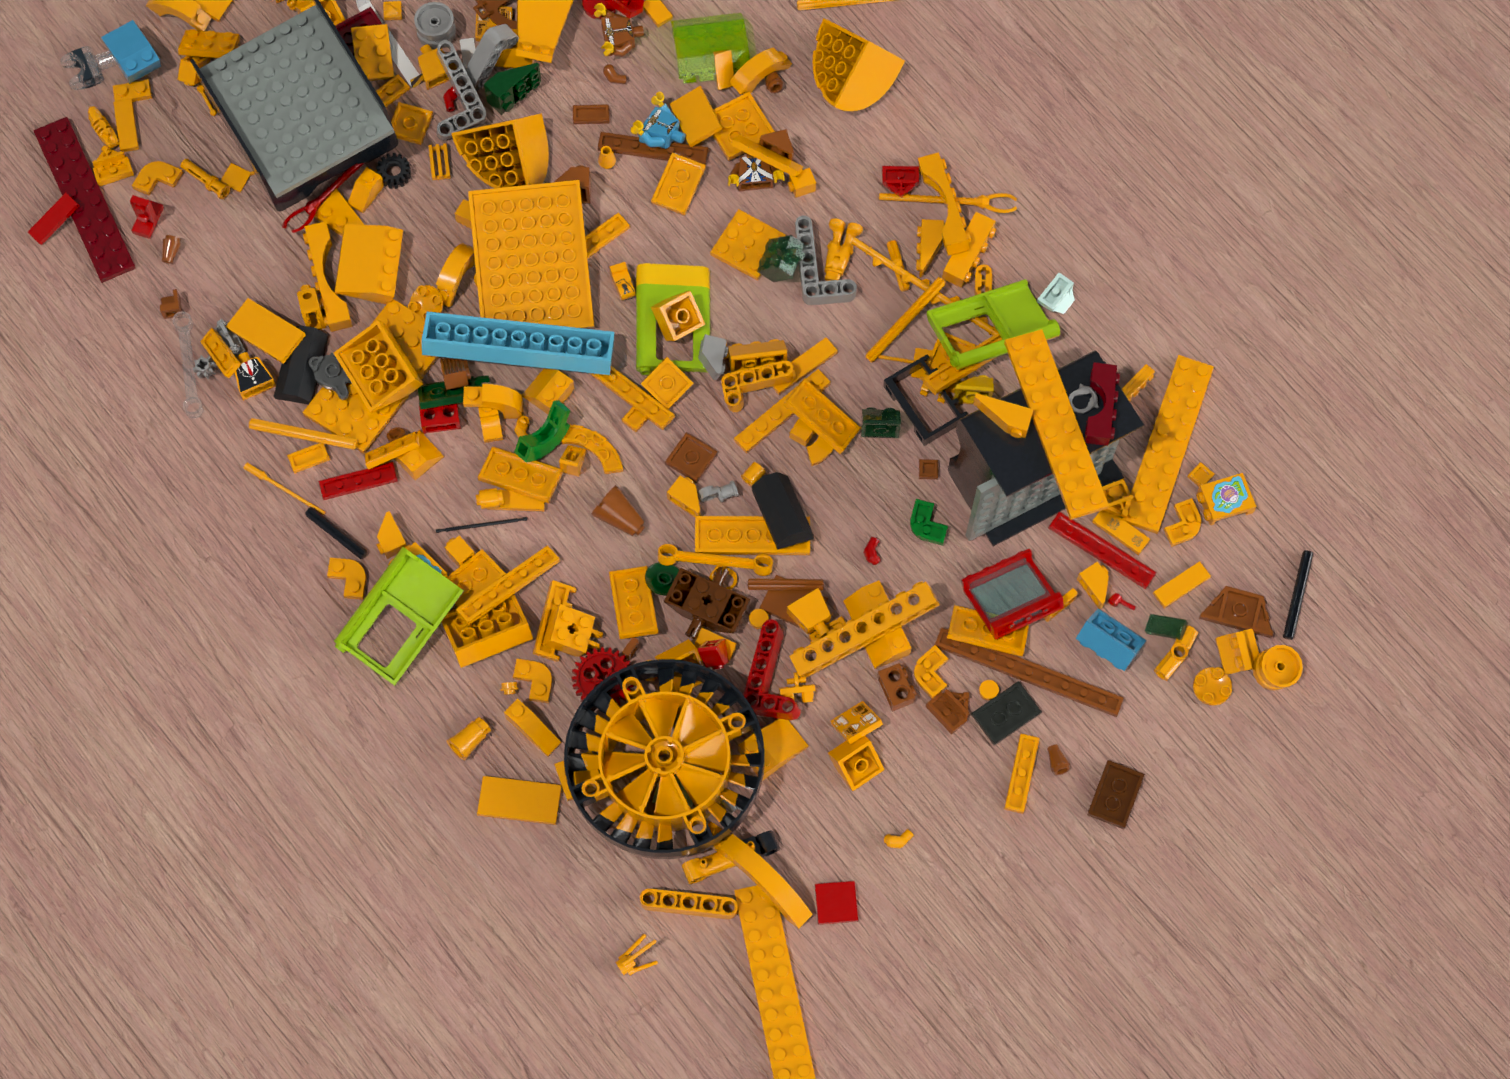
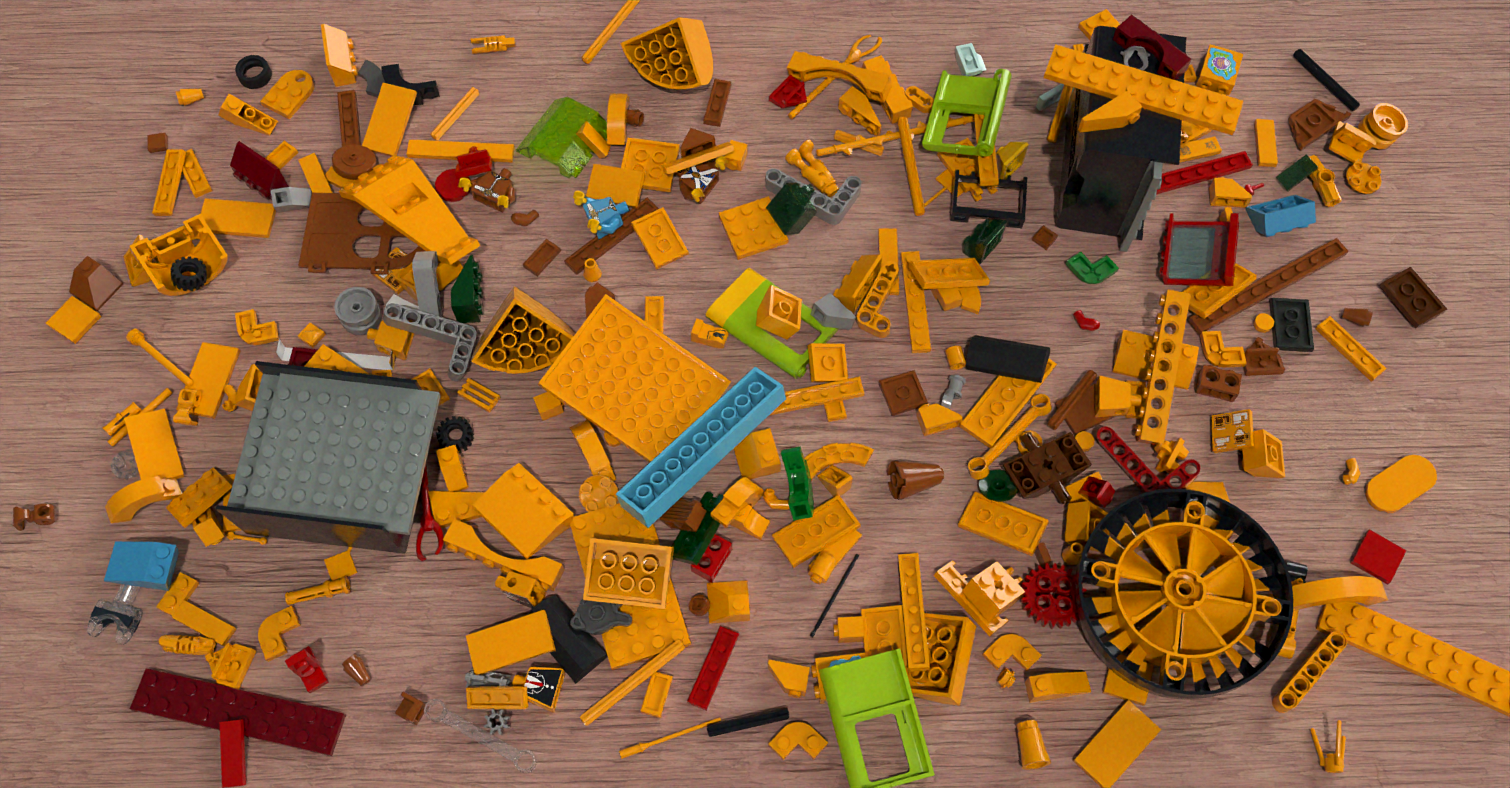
camera: 50 degrees left, 5 degrees down
light orange tile [365,431,420,469] -> none
red arm [443,86,458,112] -> none
none -> dark orange tile [703,79,732,127]
none -> light orange tile [1365,455,1437,513]

